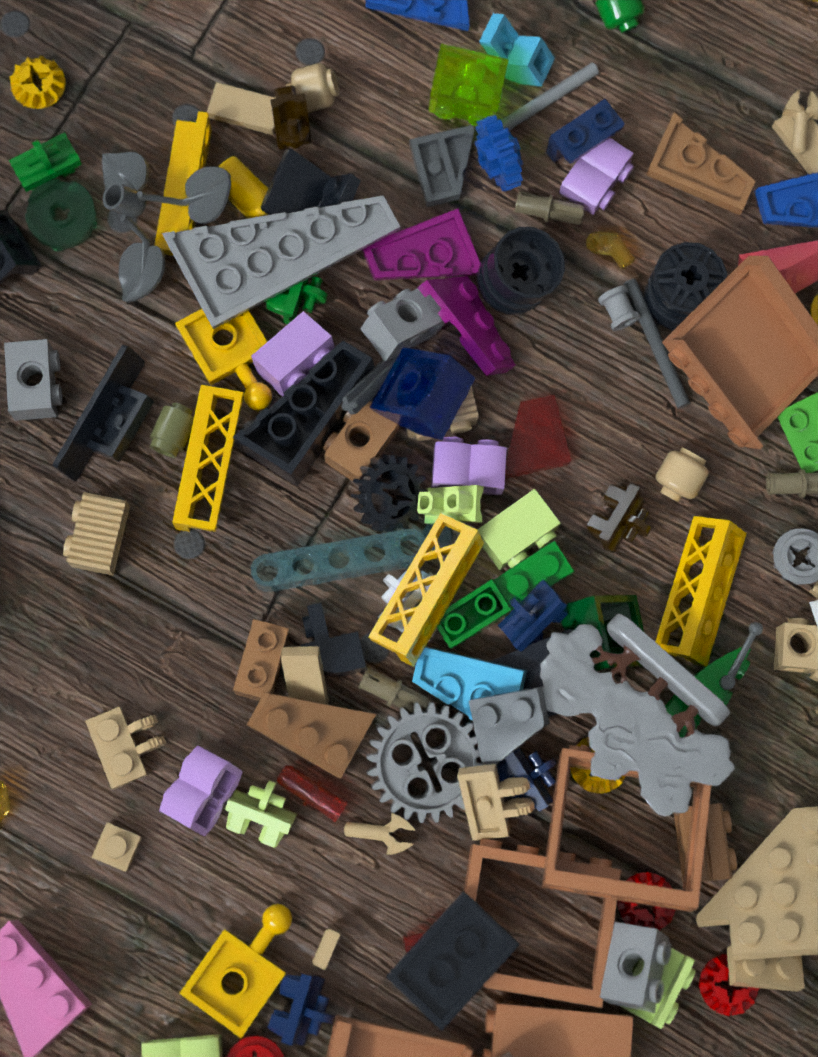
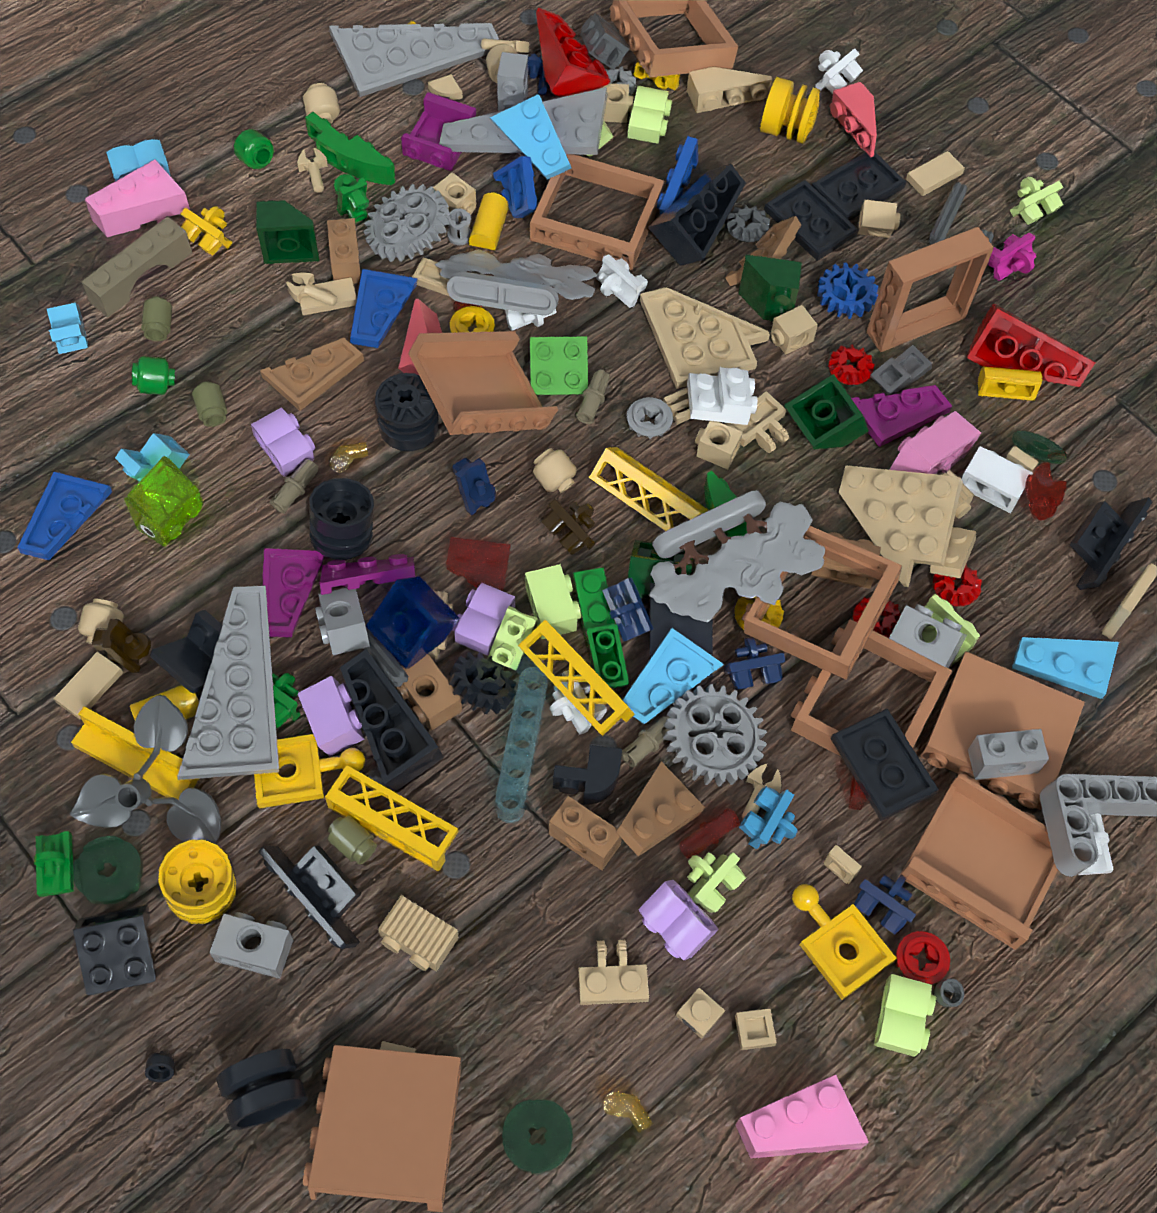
camera: 65 degrees left, 15 degrees down
tan tile [281,646,329,705] -> none
dark grey wing [409,125,474,207] -> none
tan hinge [457,764,535,841] -> none
wing [469,686,550,765] -> none
blue gear [475,115,523,191] -> none
light grey bar [501,63,599,131] -> none
dark blue bracket [546,99,624,163] -> none
light grey bush [598,285,641,331] -> none
dark grey bar [623,278,691,409] -> none
dark grey hinge [719,622,763,690] -> none
none -> yellow wheel [158,840,236,924]
none -> olive brick [192,382,228,427]
none -> dark blue hips [452,458,496,515]
none -> tan plate [735,1009,777,1050]
none -> dark azure hips [739,786,798,849]

